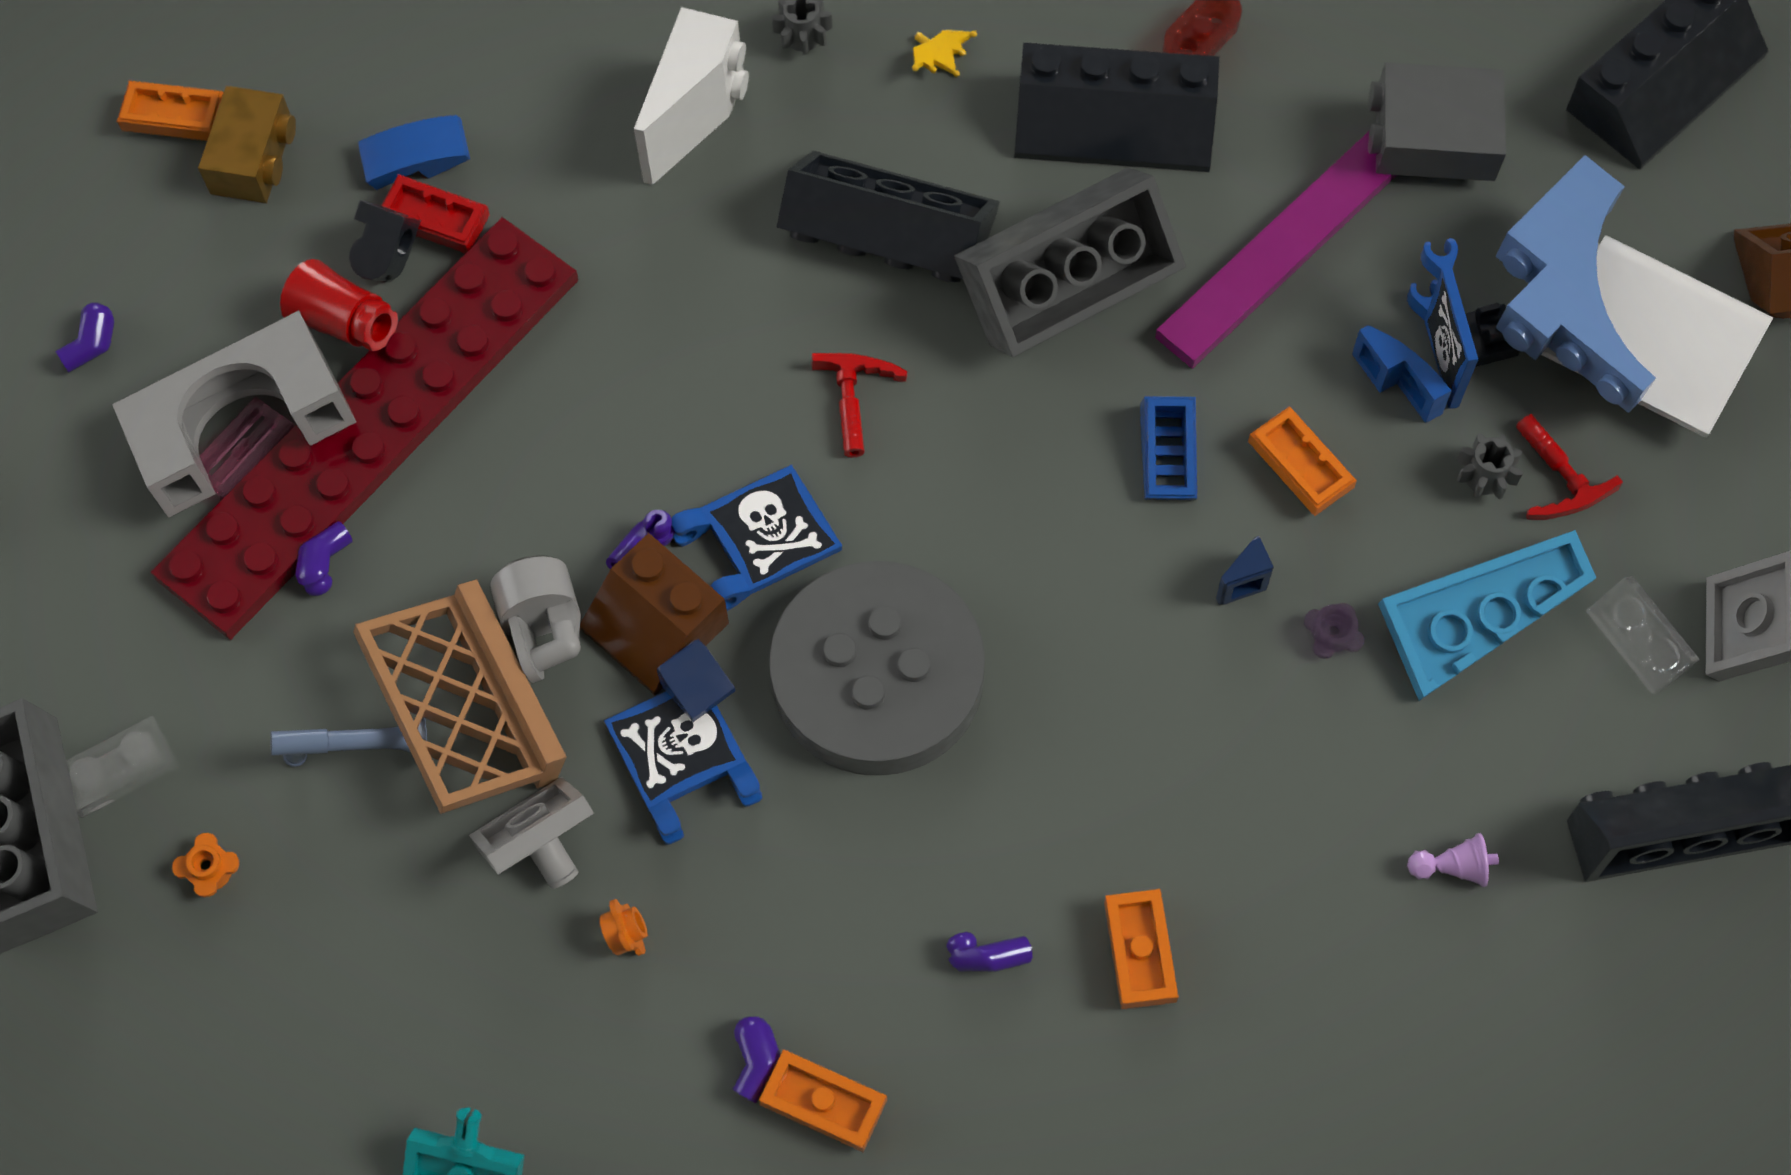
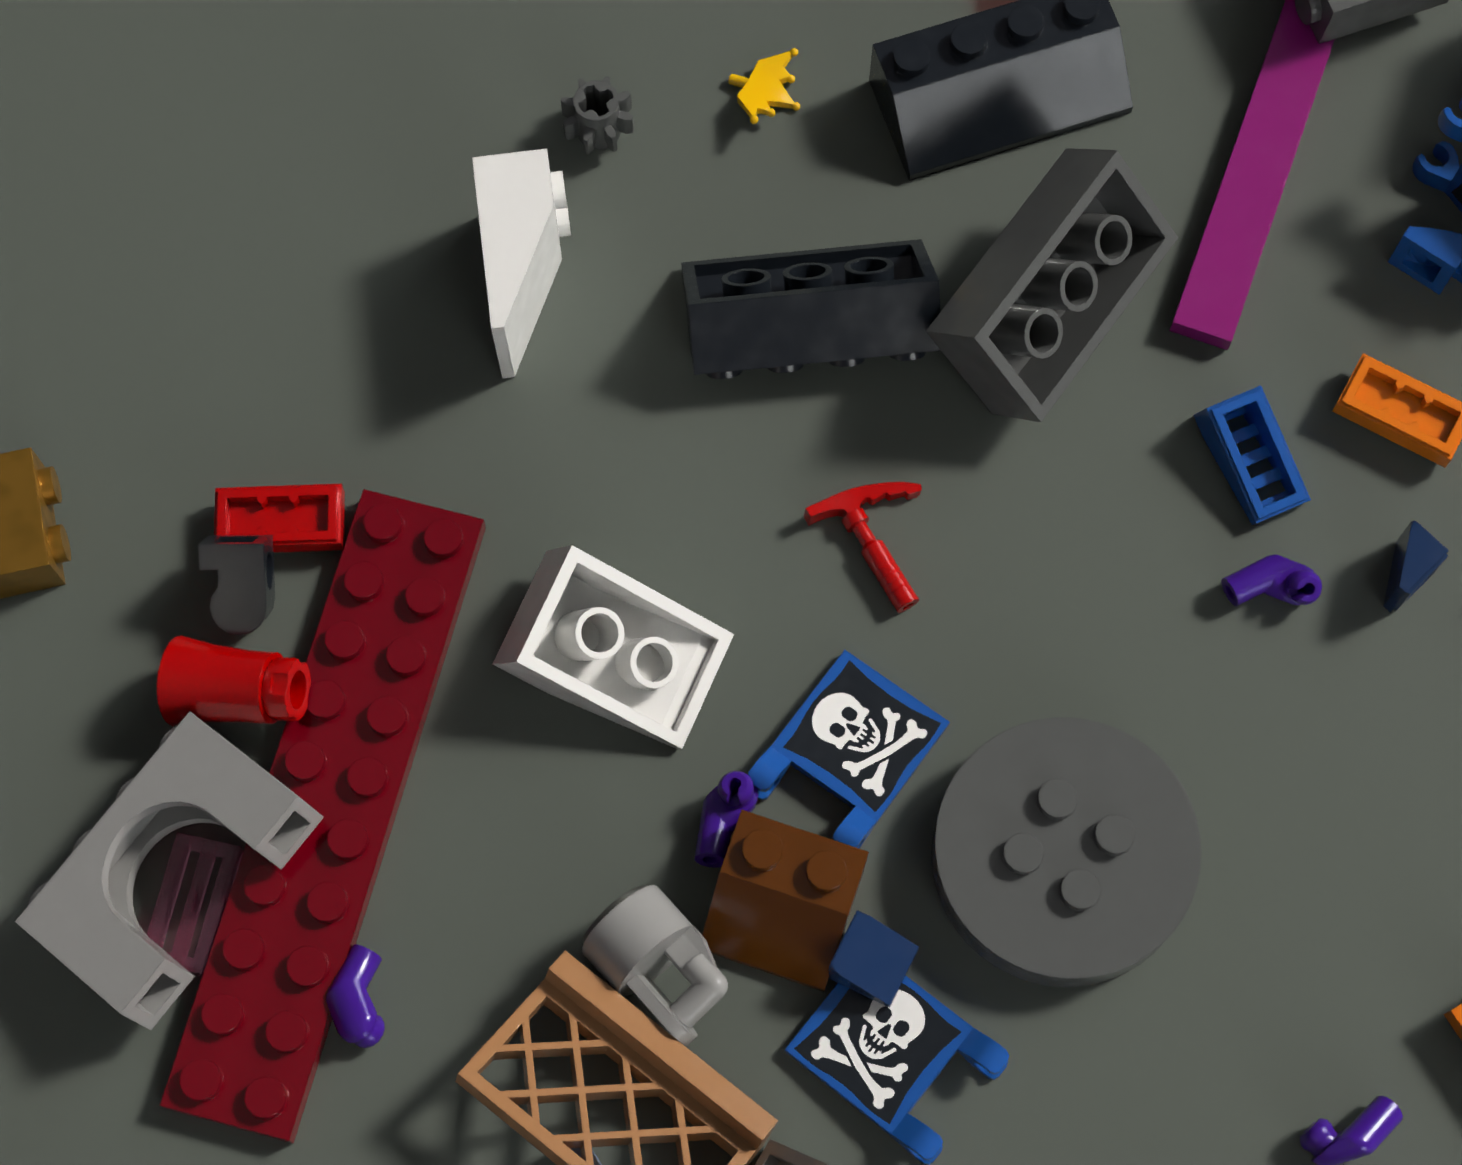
camera: 25 degrees left, 5 degrees up
blue slope [358,115,470,190] -> none
none -> white slope [493,545,734,749]
none -> dark purple arm [1221,554,1322,606]

